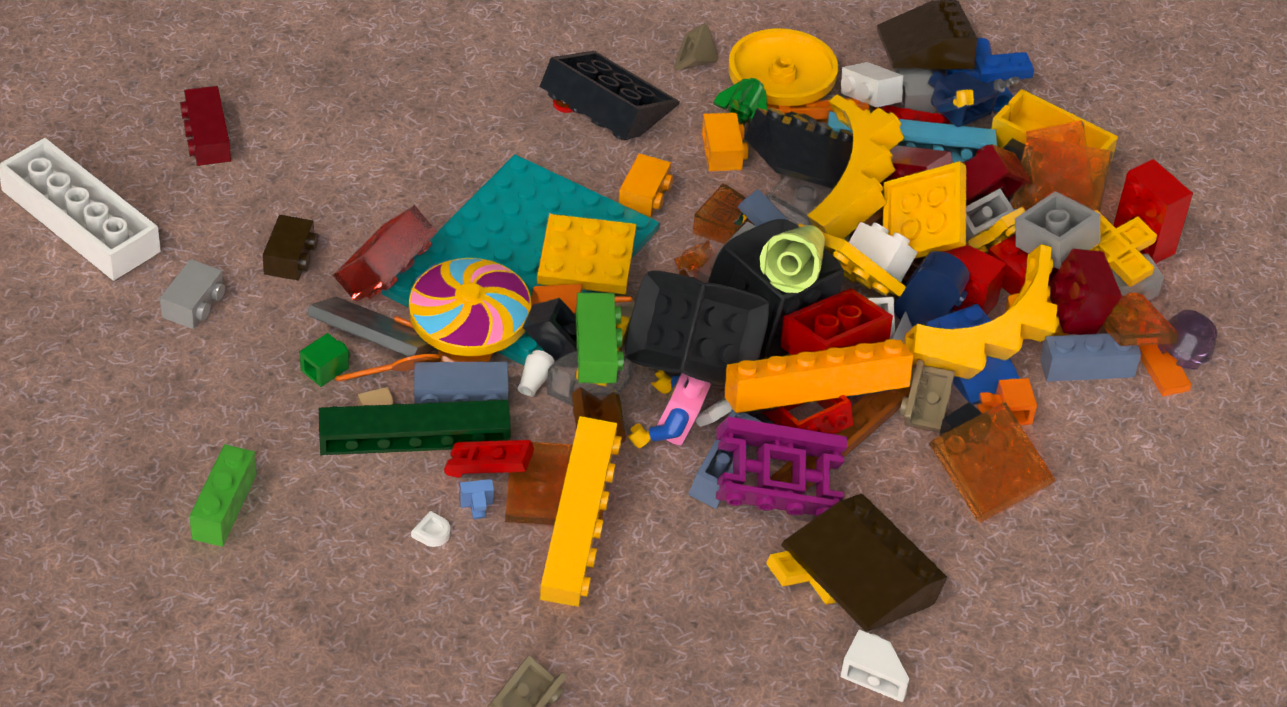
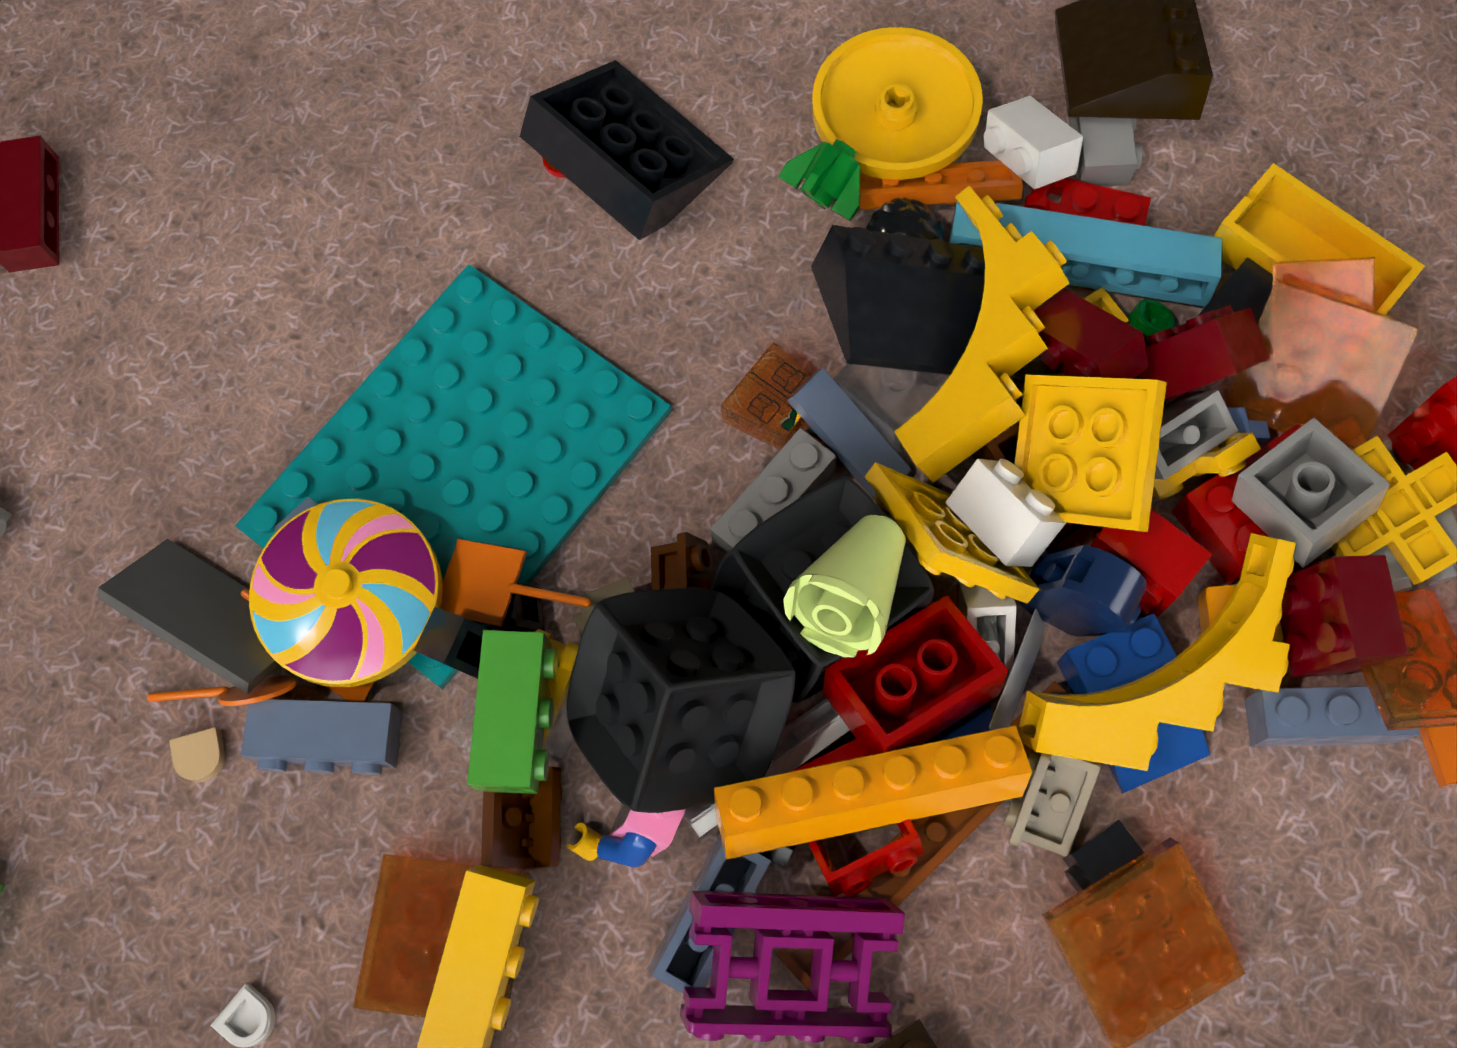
camera: 15 degrees right, 25 degrees up
dark brown brick [262,214,318,281] -> none
green brick [299,333,349,387] -> none
dark green brick [318,400,511,456] -> none
clear red brick [332,205,437,301] -> none
red plate [444,440,535,478] -> none
medium blue tile [459,479,494,519] -> none
white cone [518,350,555,397] -> none
yellow plate [537,214,636,294] -> none
light orange brick [619,153,674,218] -> none
dark tan slope [674,23,719,70] -> none
clear orange plate [674,240,713,272] -> none
light orange brick [701,113,748,171] -> none
dark blue torso [928,71,1019,127] -> none
blue brick [946,38,1034,112] -> none
orange brick [977,378,1037,426] -> none

